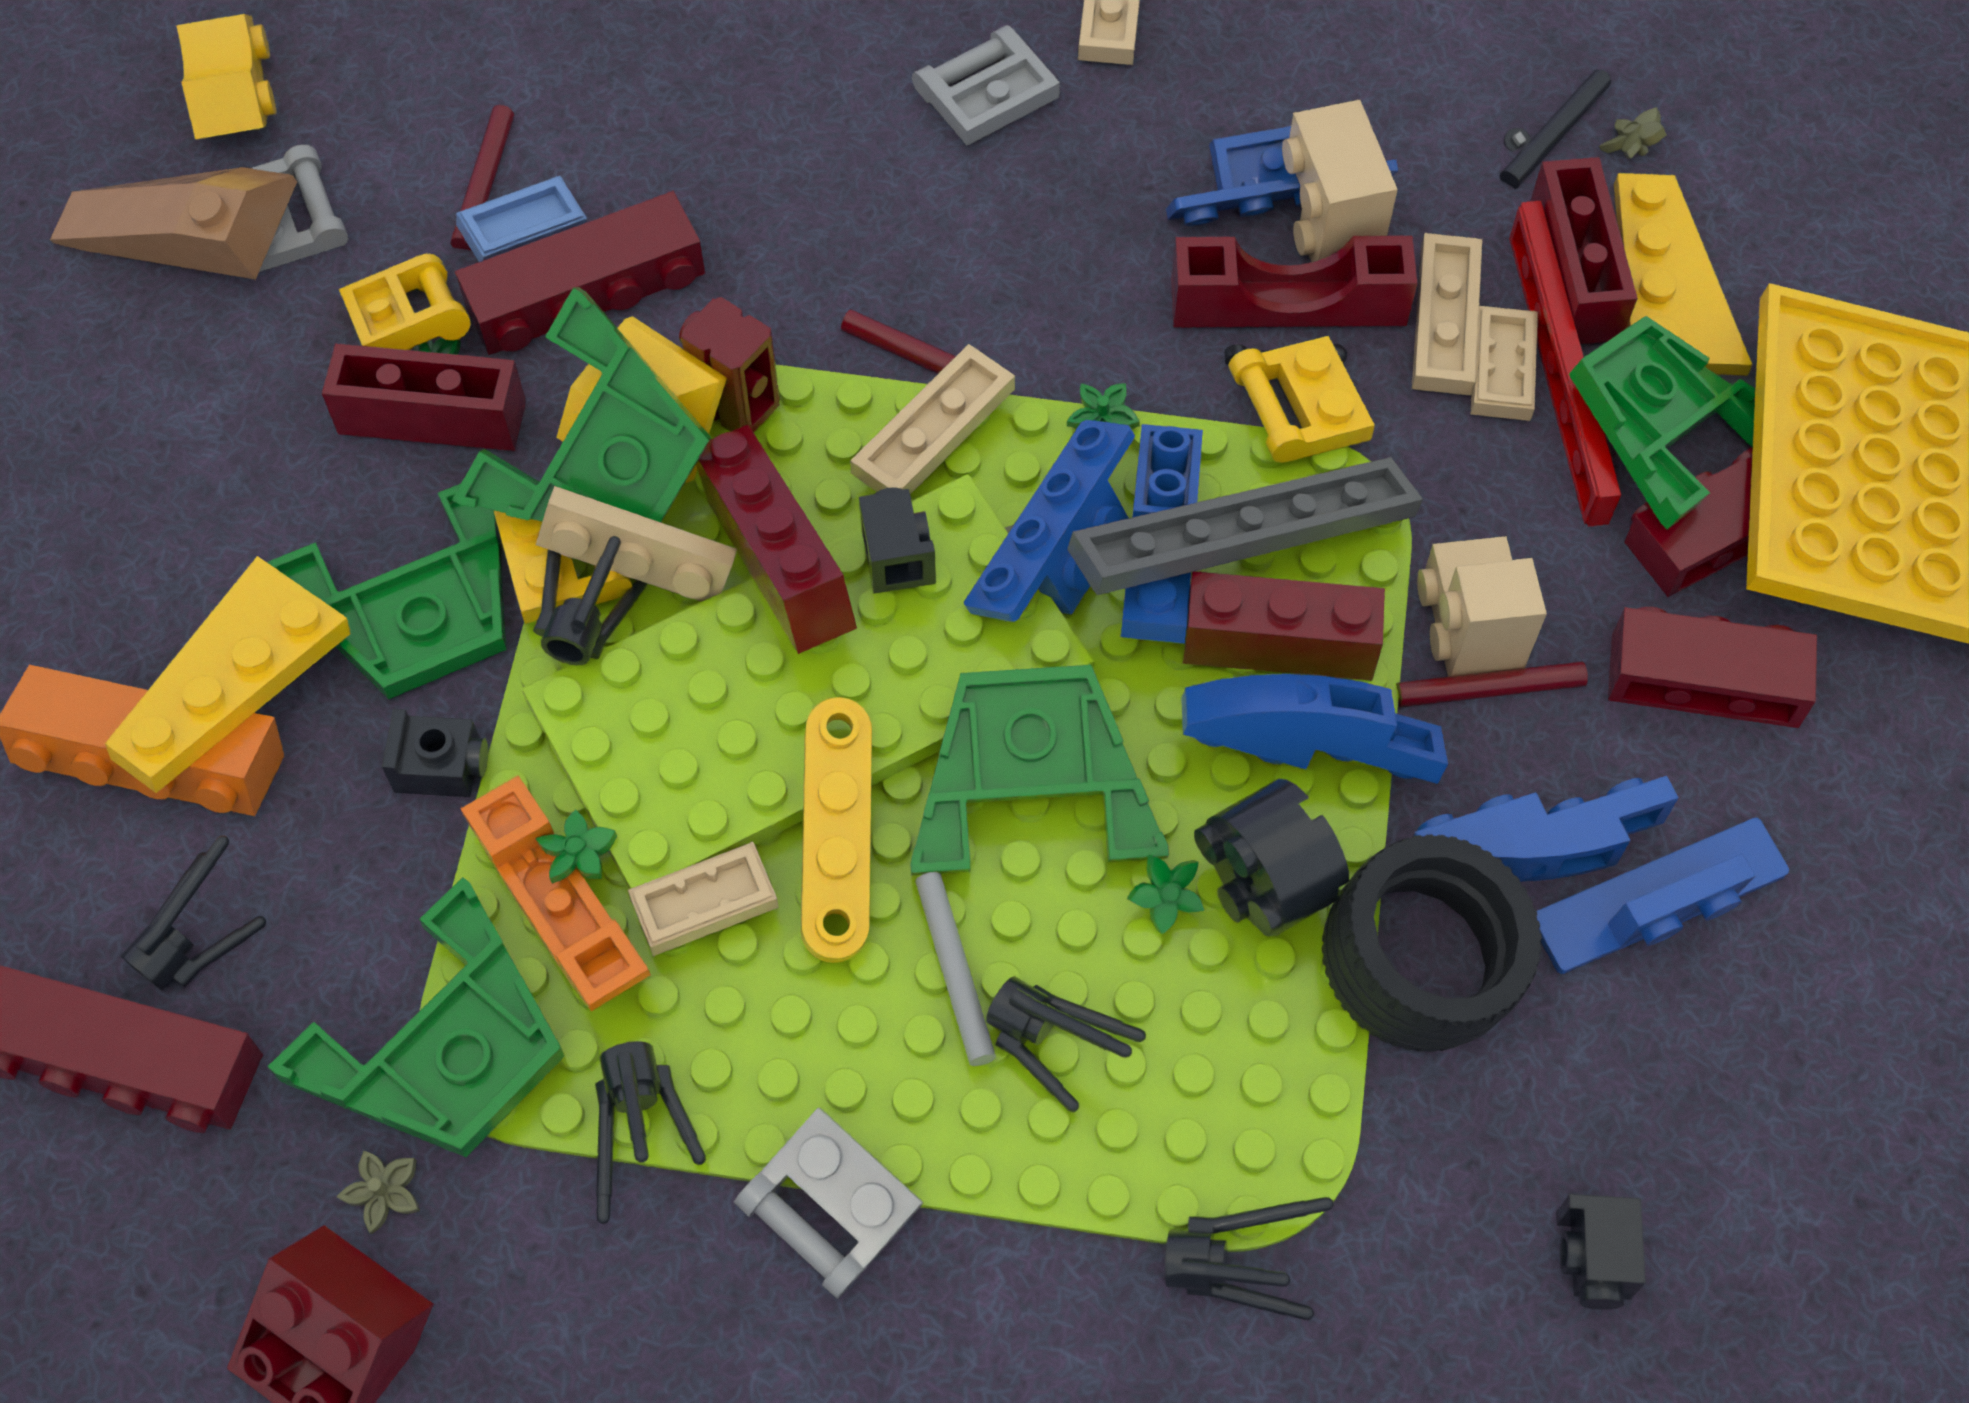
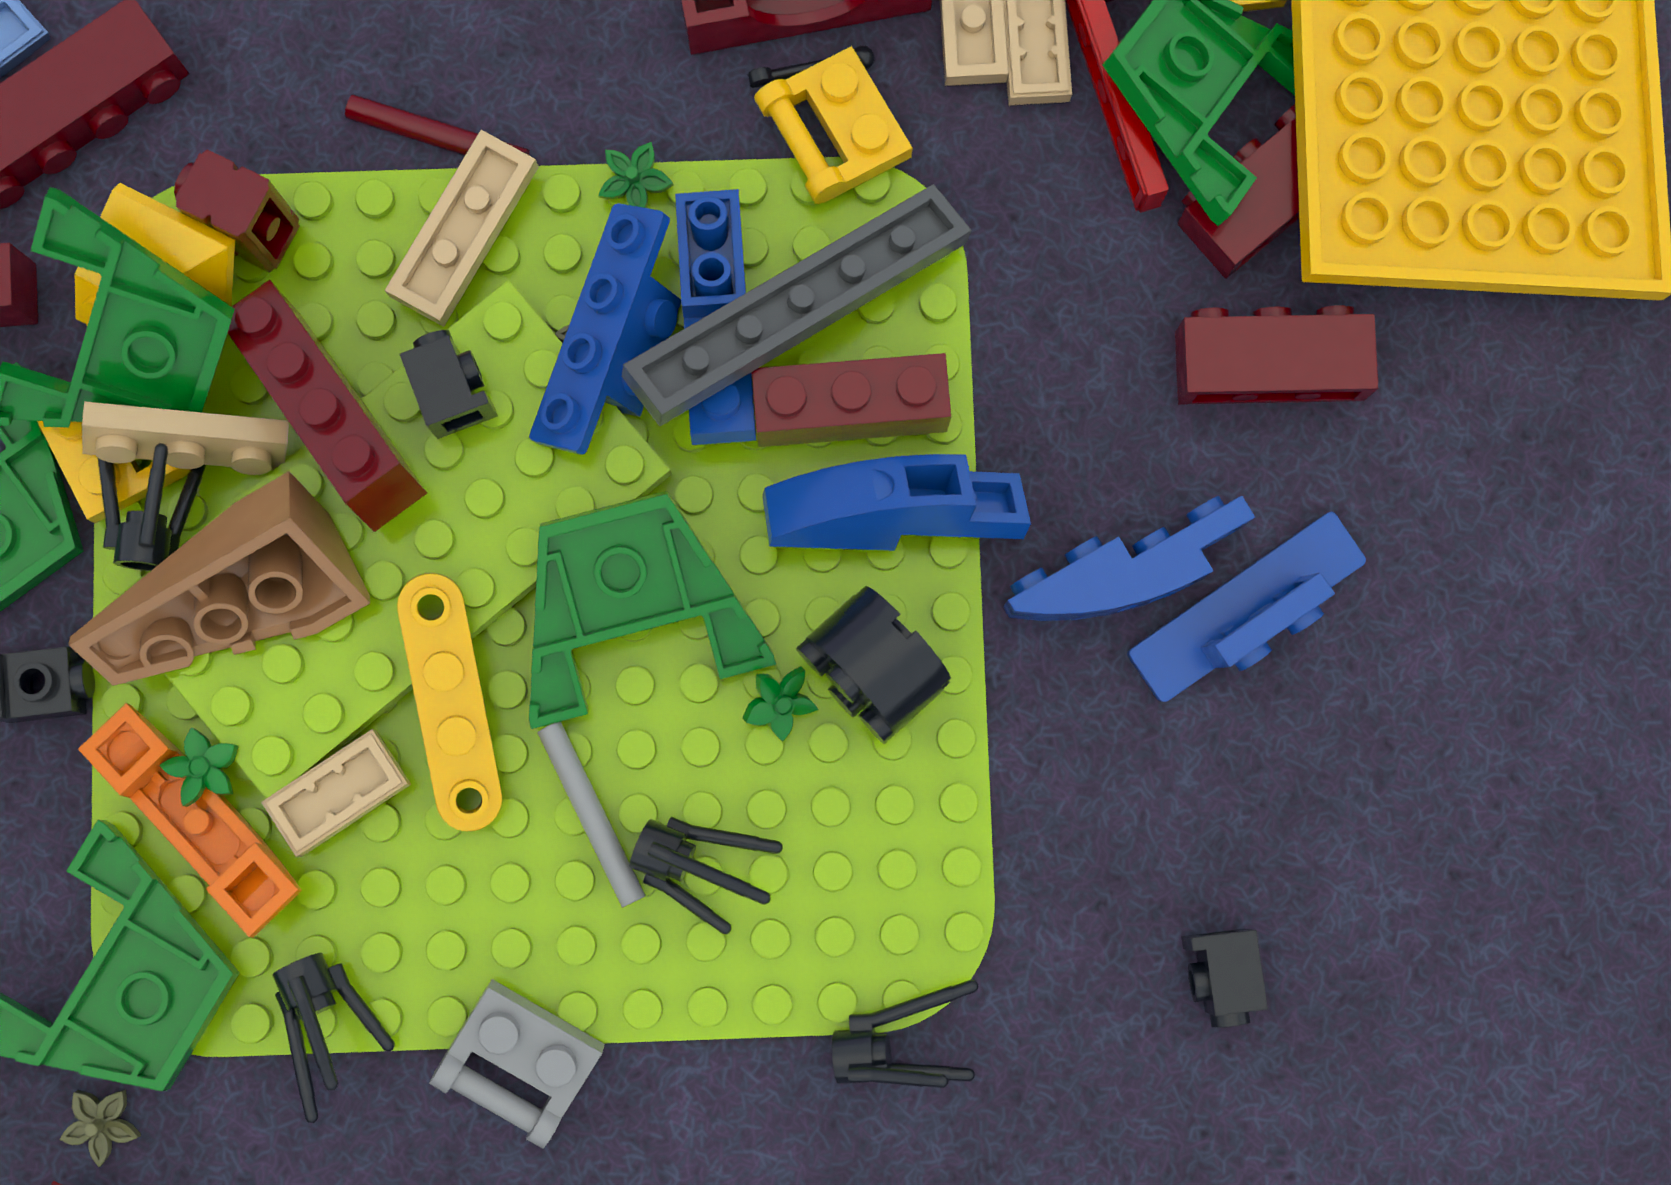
camera: 15 degrees left, 20 degrees up
black tyre [1322,834,1542,1052] -> none
dark red bar [1396,661,1588,707] -> none
tan brick [1417,536,1547,677] -> none
none -> medium nougat wedge [69,471,370,686]

